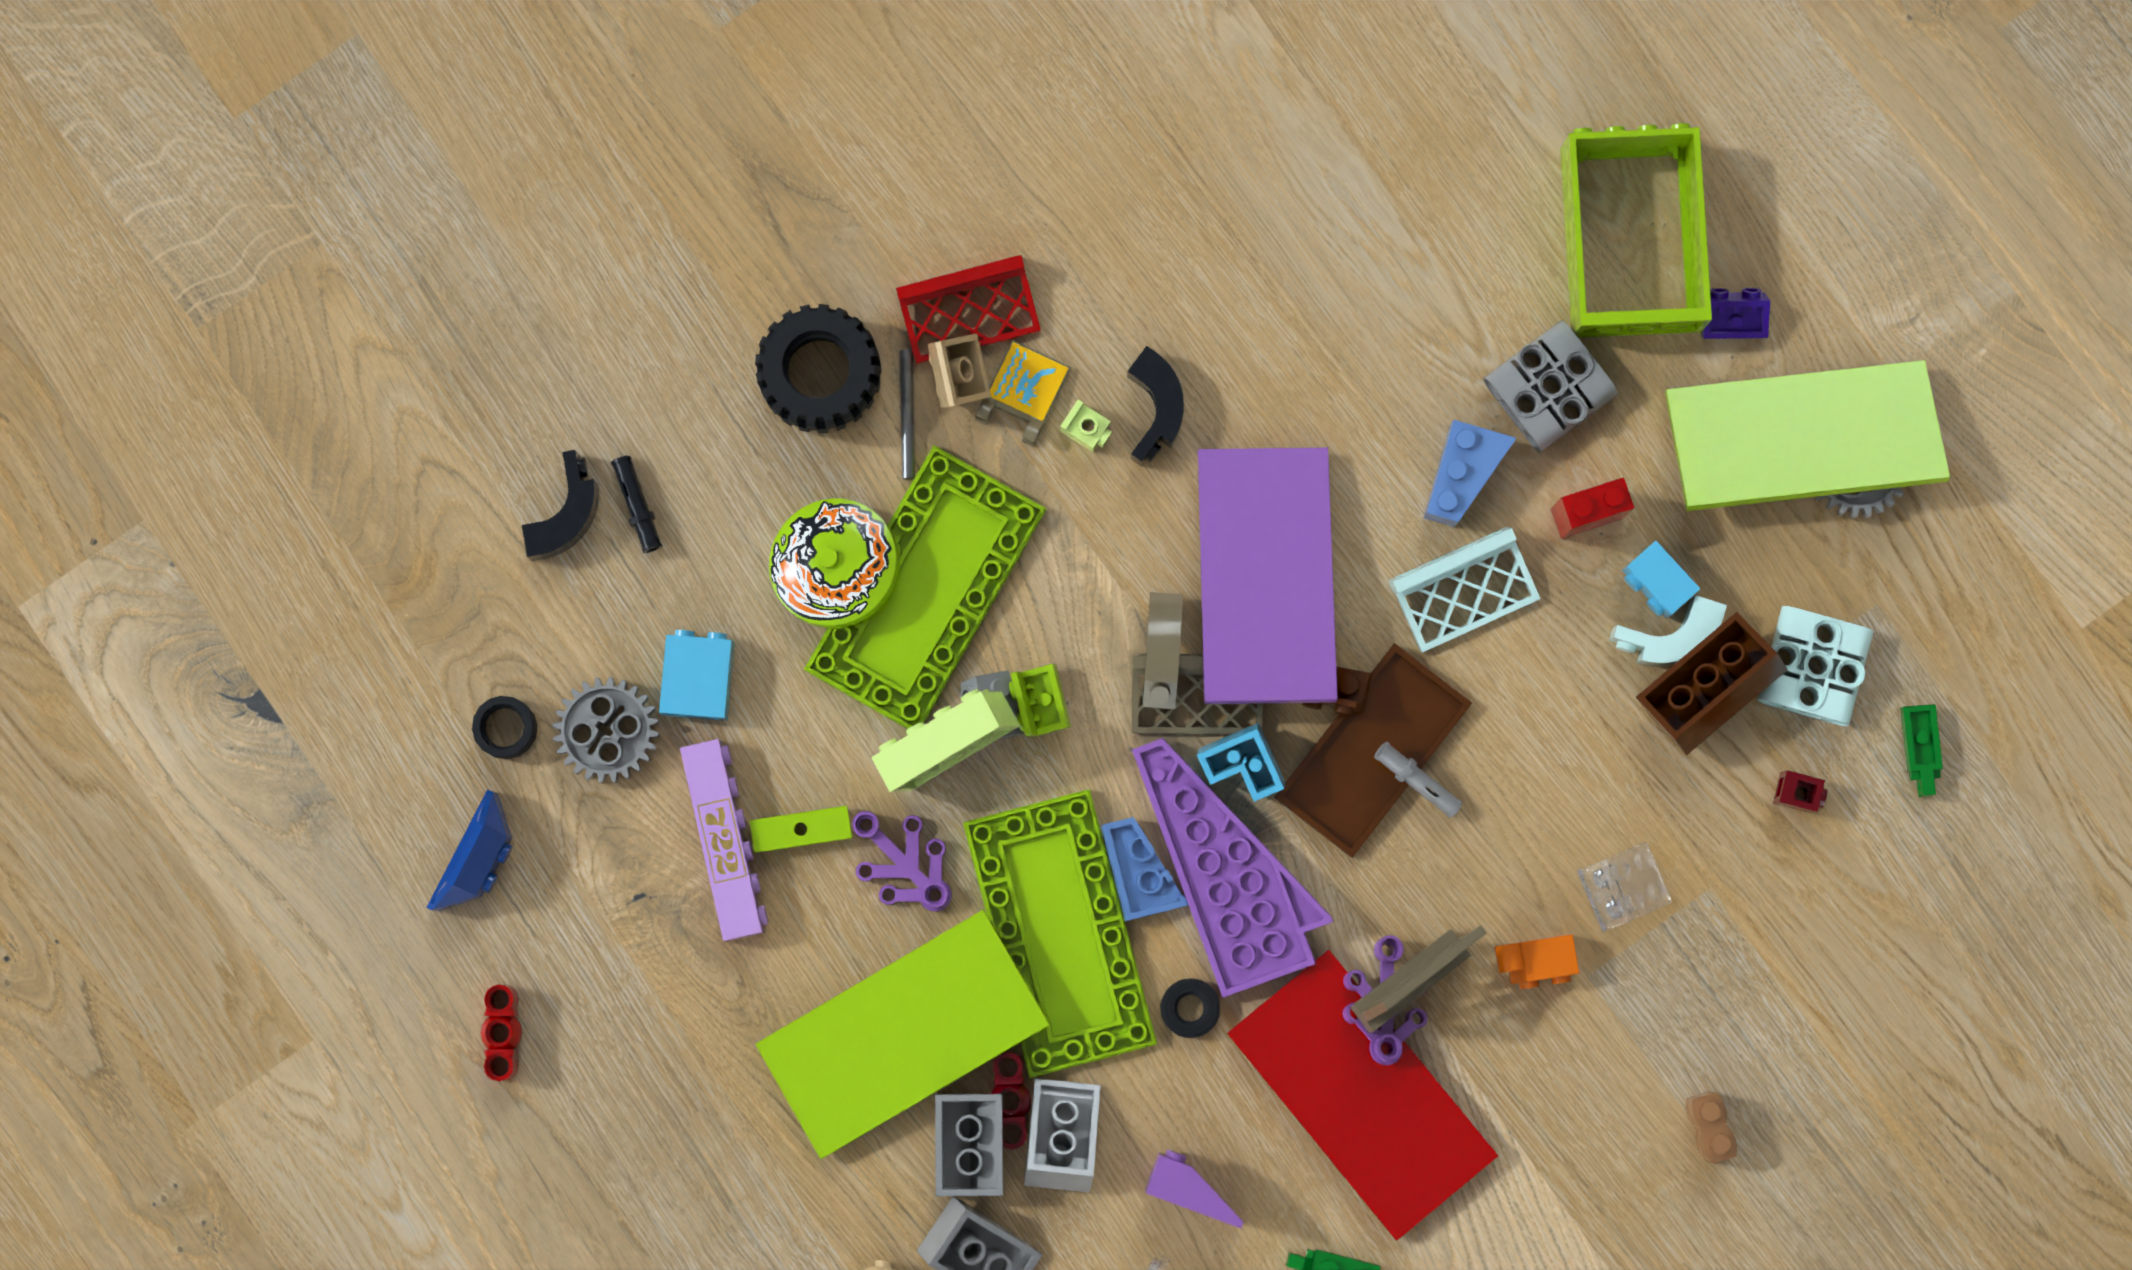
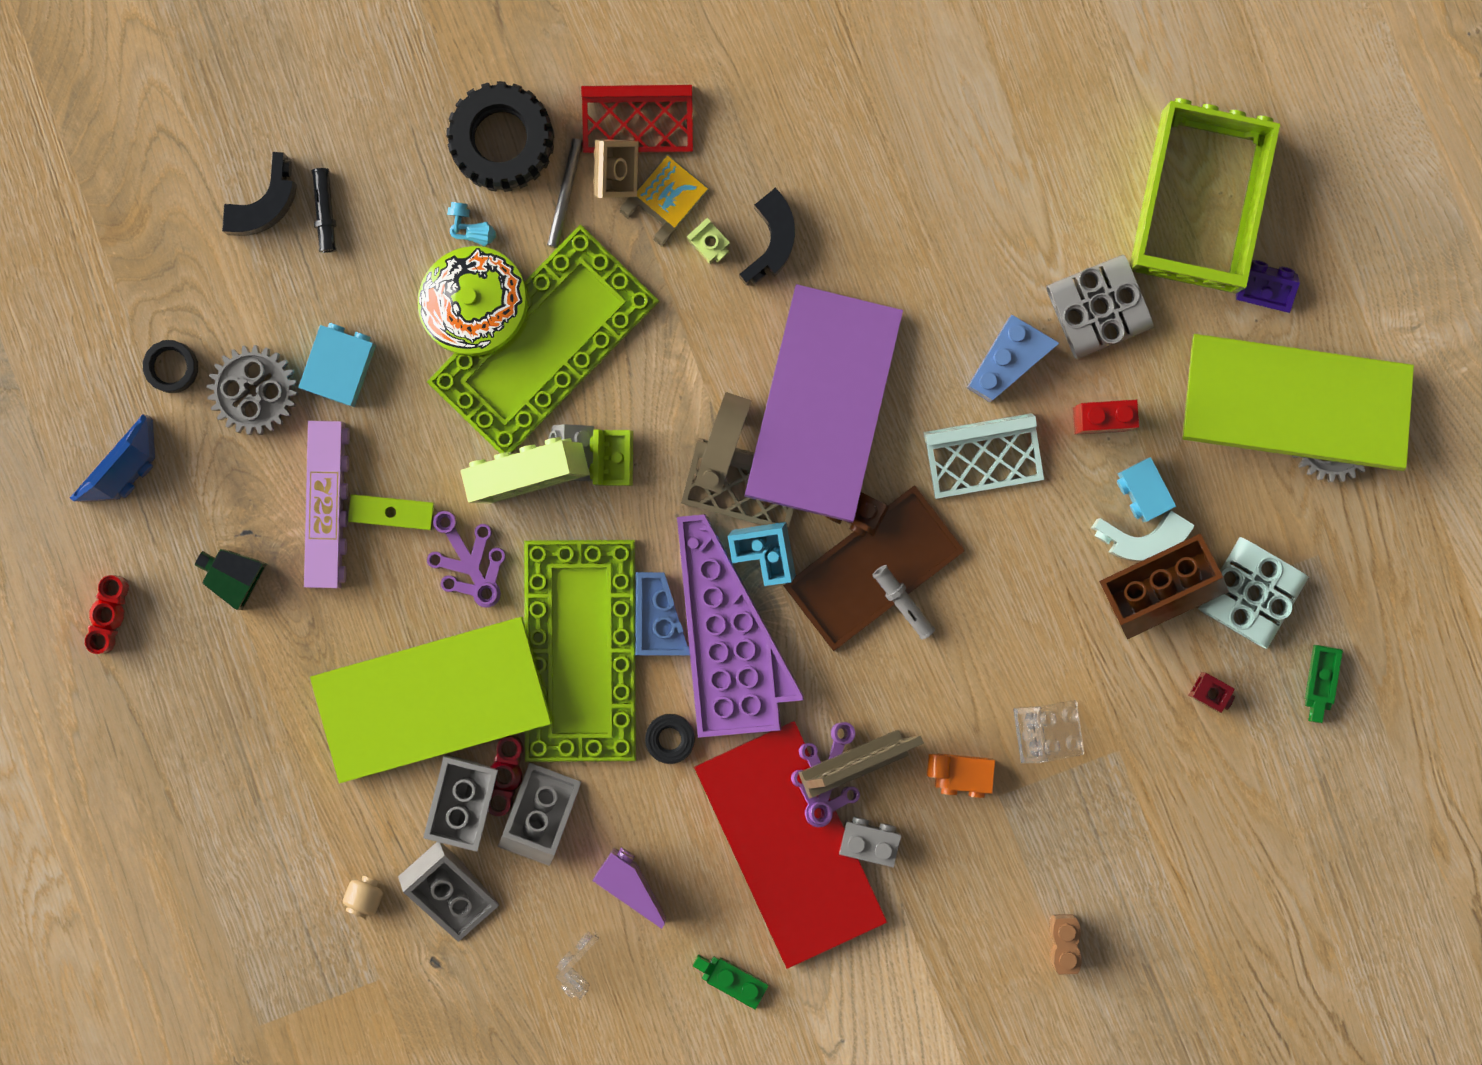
camera: 10 degrees right, 5 degrees up
none -> torso [195,549,267,610]
none -> medium azure piece [447,202,496,246]
none -> light grey bracket [839,817,901,868]

